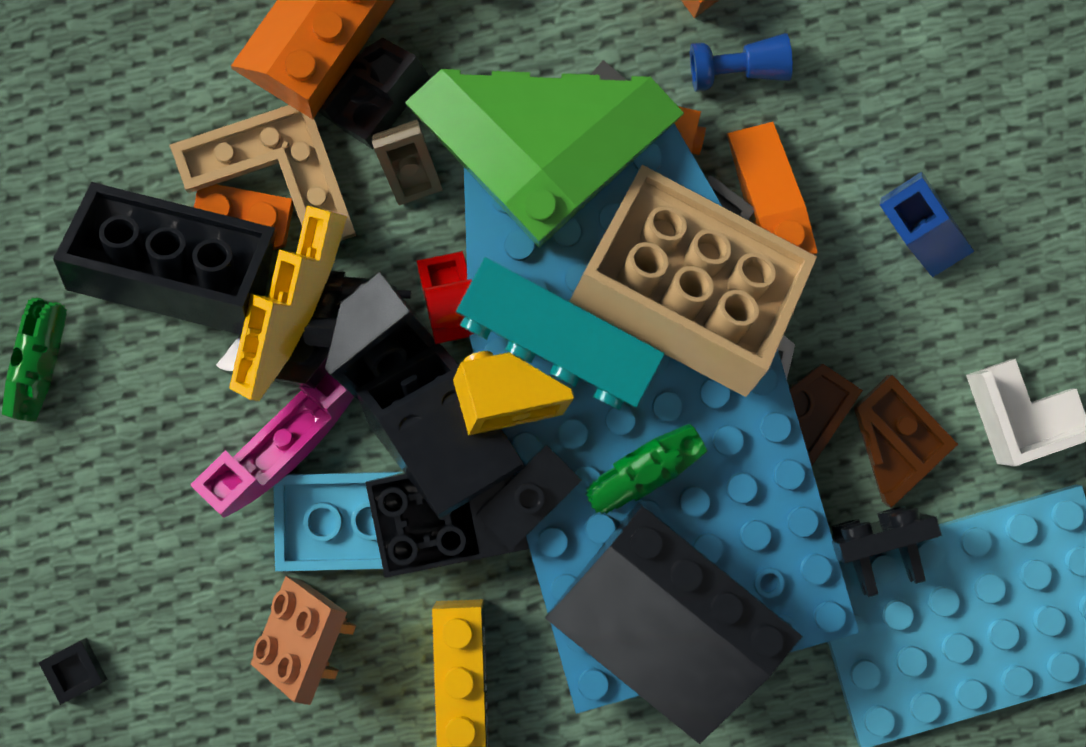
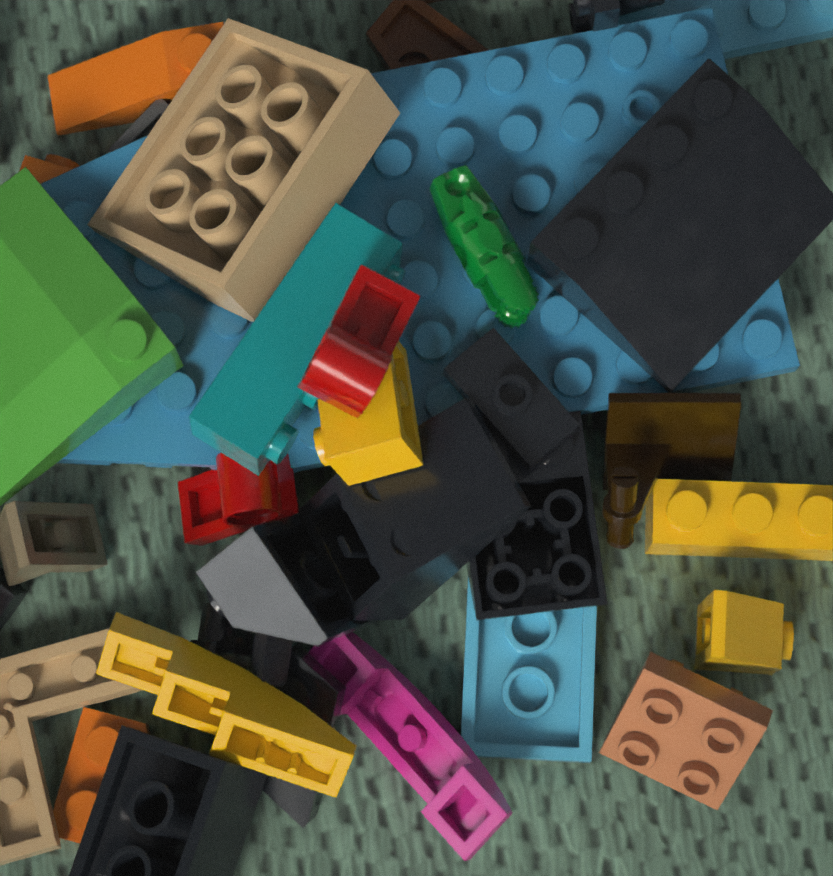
camera: 90 degrees left, 10 degrees down
none -> red plate [297,264,421,419]
none -> dark brown plate [602,393,742,549]
none -> yellow slope [695,590,794,675]

